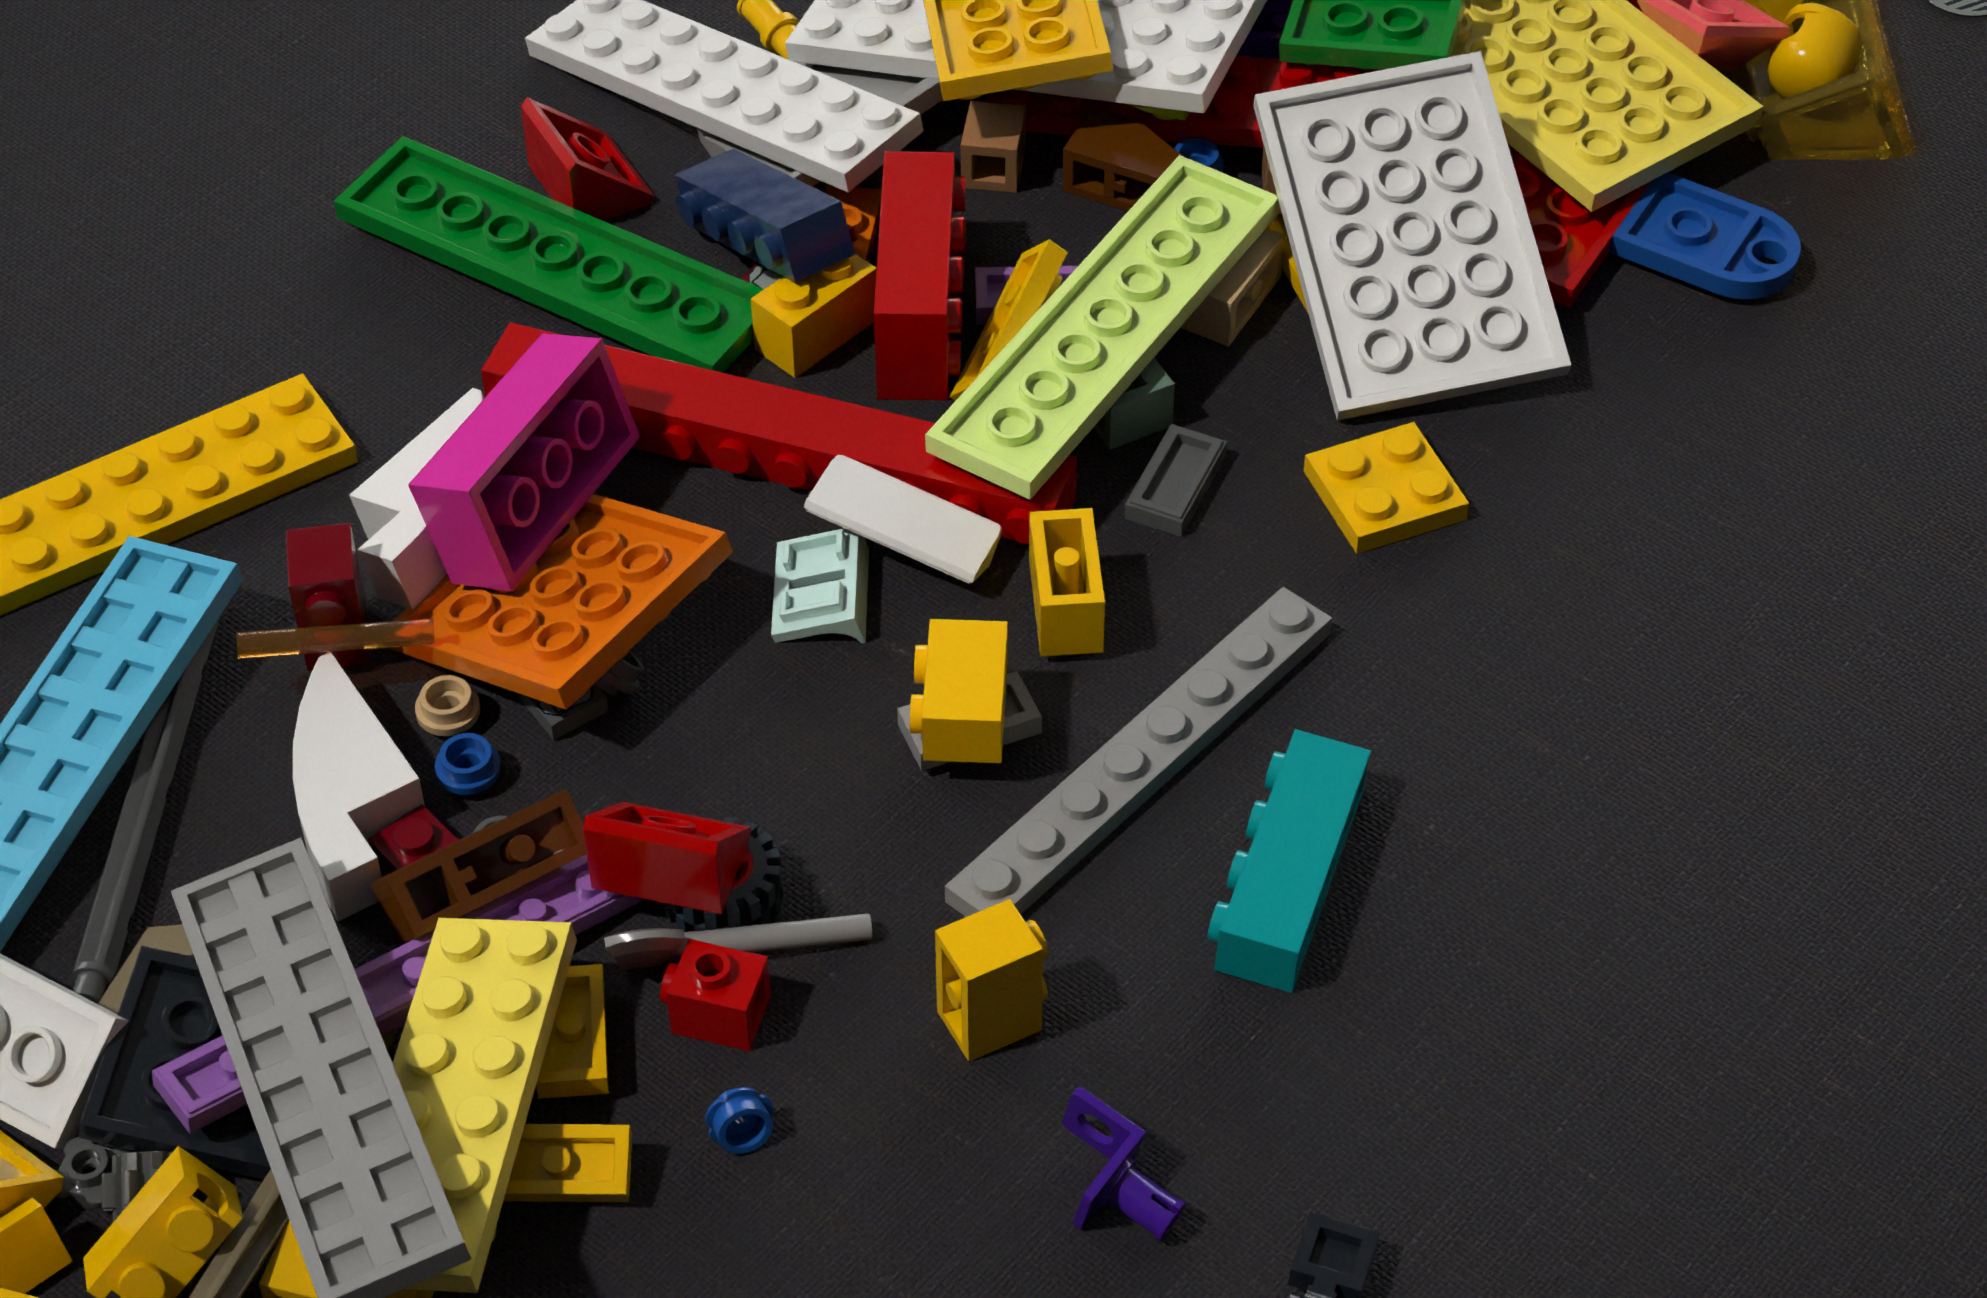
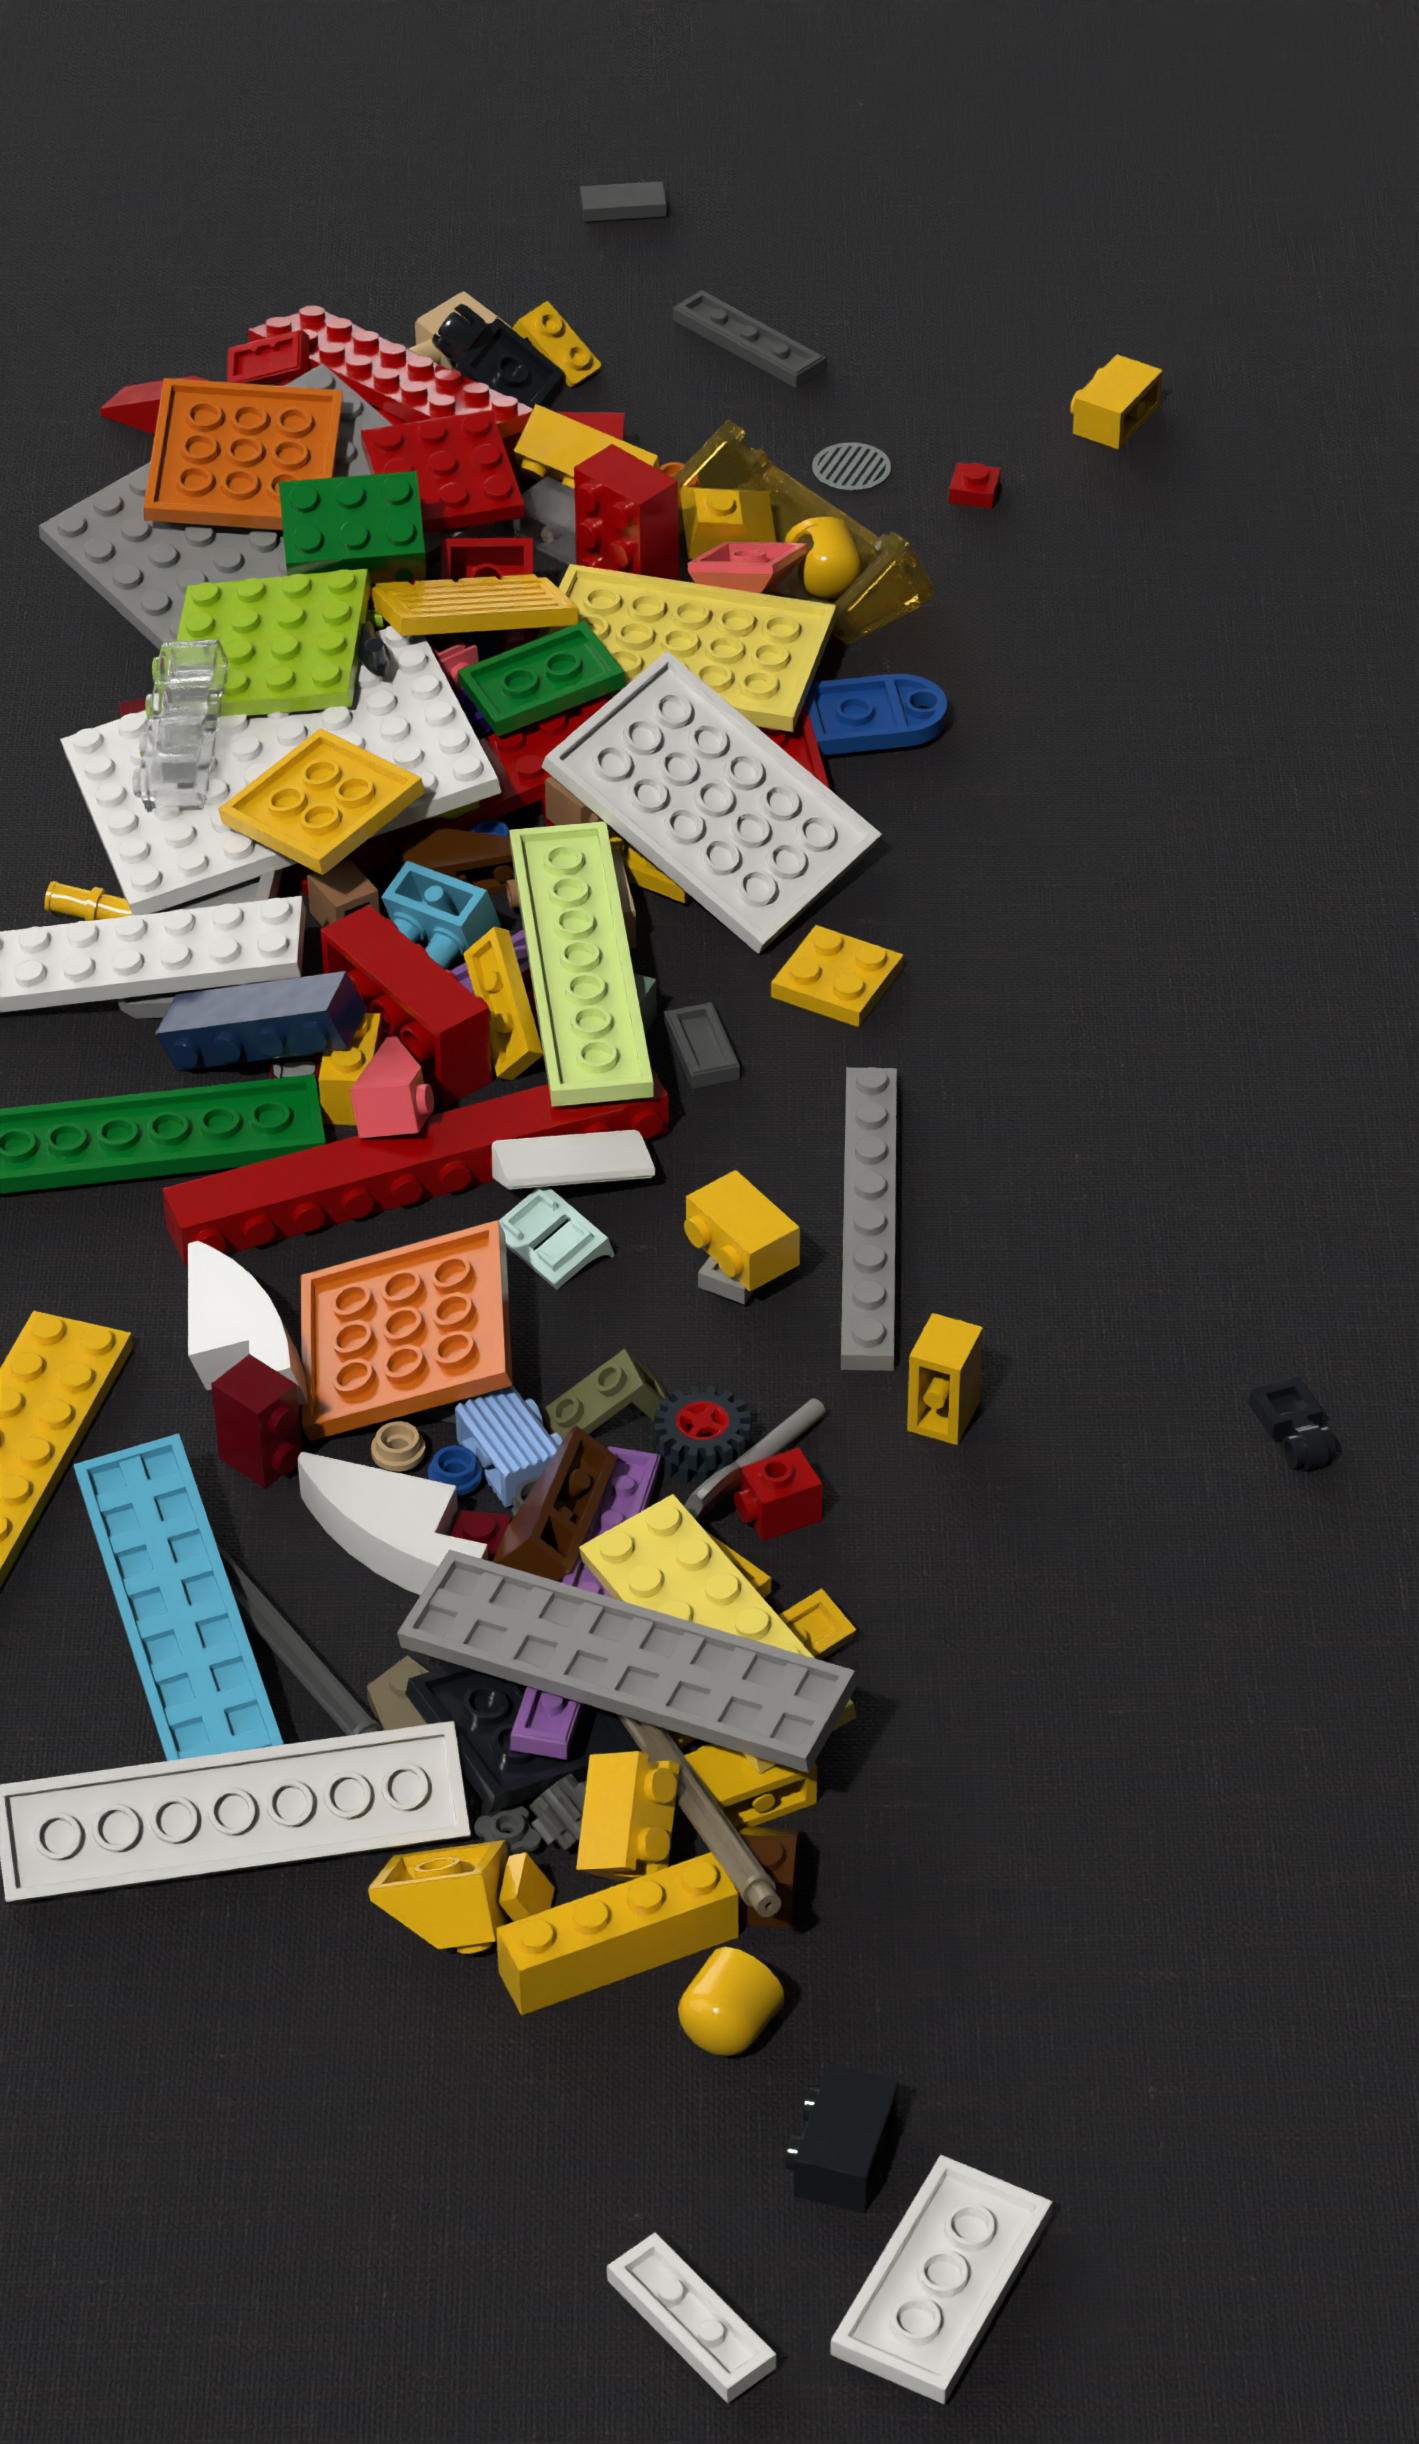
camera: 40 degrees left, 5 degrees down
clear orange bar [236,619,435,659] -> none
dark pink brick [408,333,640,591] -> none
red slope [521,97,655,222] -> none
red slope [583,802,751,914] -> none
blue plate [705,1087,773,1154] -> none
yellow brick [1029,508,1105,656] -> none
dark purple bracket [1062,1087,1186,1241] -> none
teal brick [1207,729,1371,993] -> none
none -> coral slope [350,1036,434,1138]
none -> medium azure brick [381,861,501,970]
none -> light blue brick [455,1386,563,1507]
none -> olive bracket [542,1349,669,1440]

